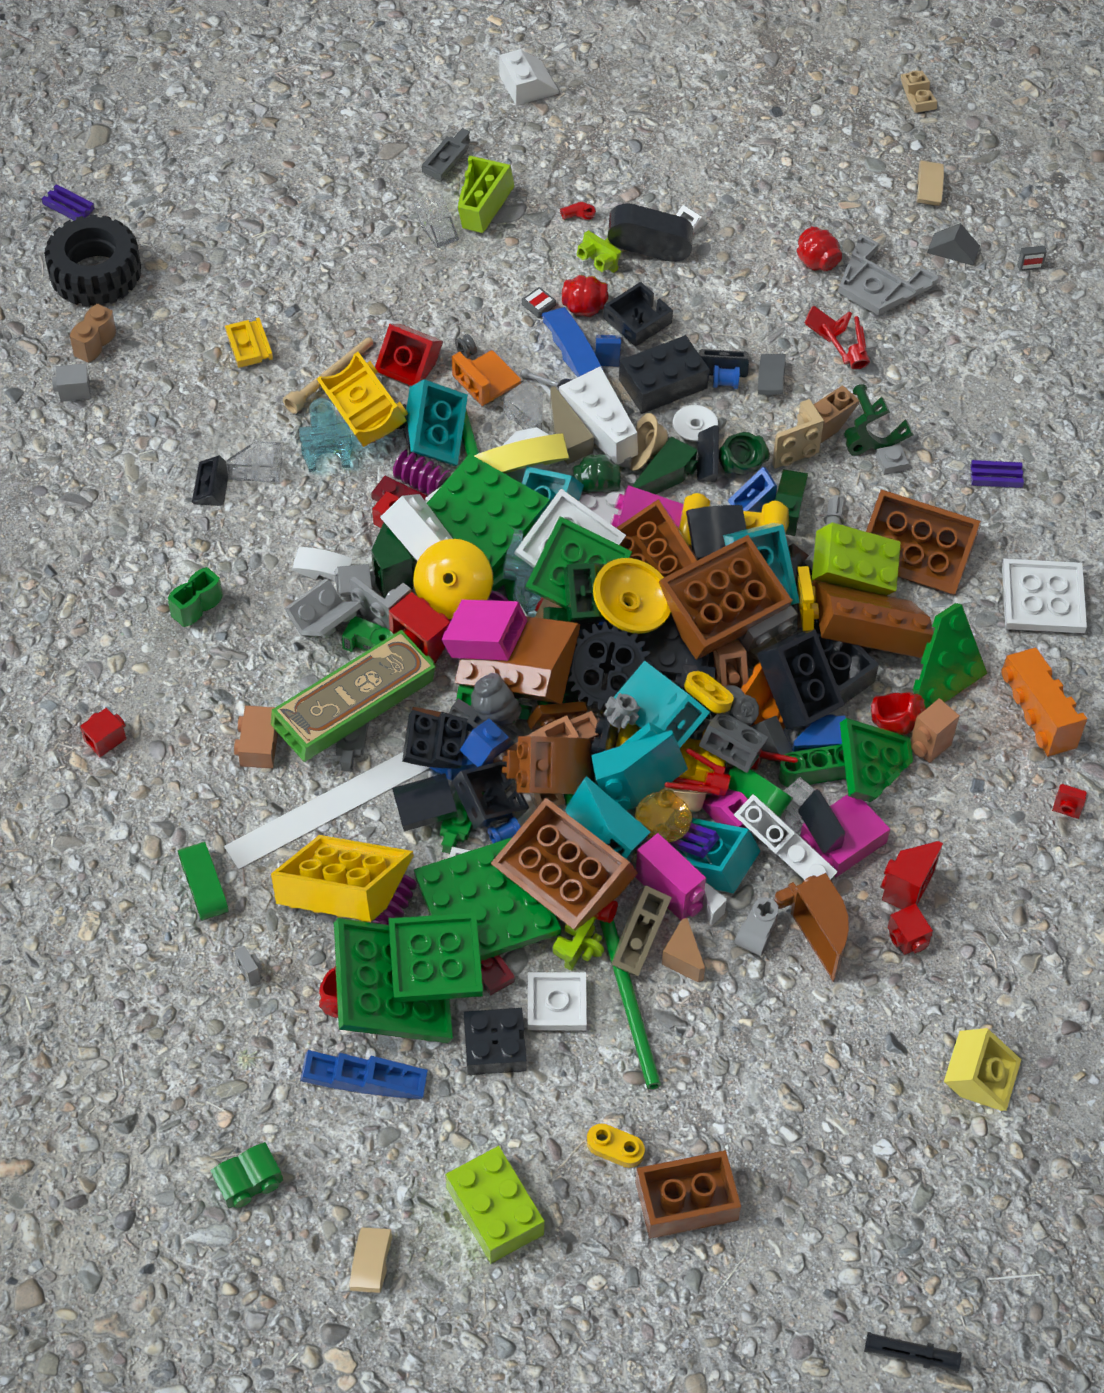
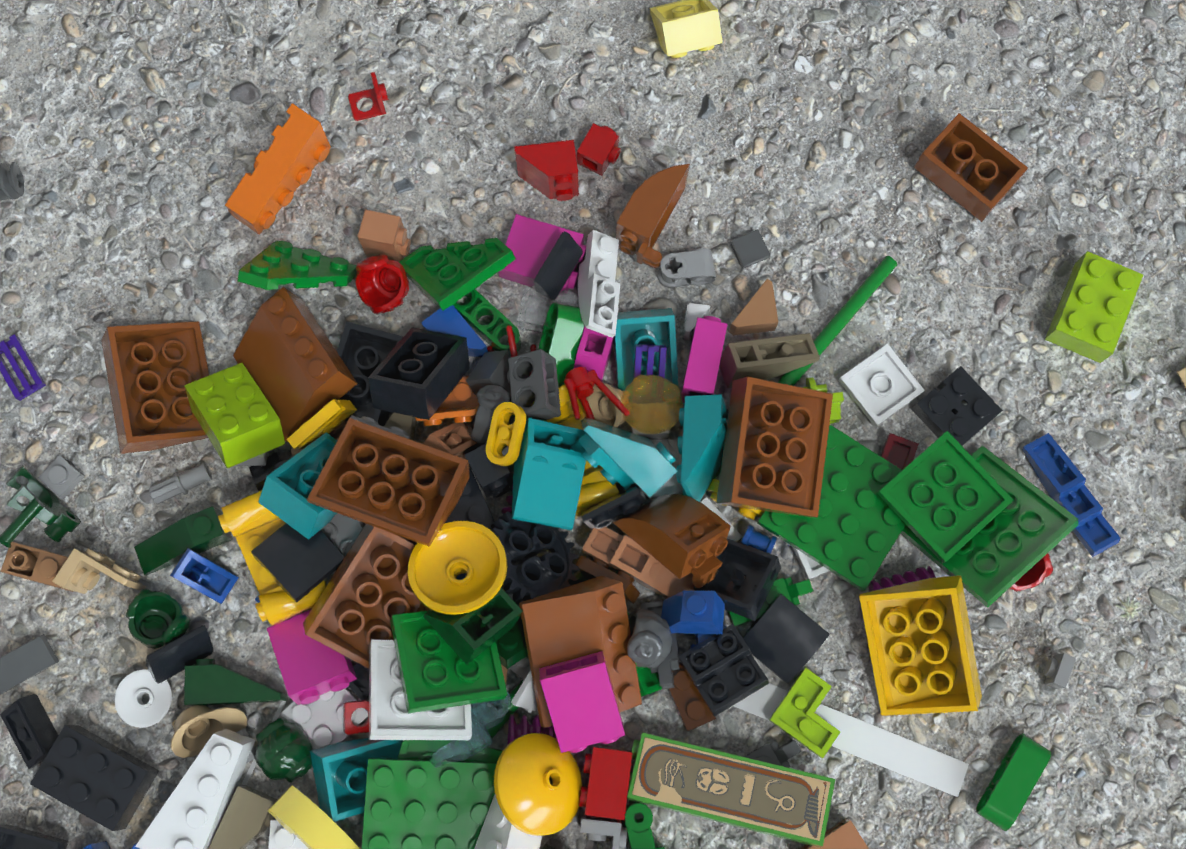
camera: 125 degrees left, 20 degrees up
yellow plate [586,1123,645,1168] -> none
light grey gear [604,693,640,729] -> none
blue bush [713,365,740,389] -> none
white plate [1002,559,1087,633] -> none
none -> dark grey tile [731,229,770,269]
none -> lime plate [769,668,840,758]

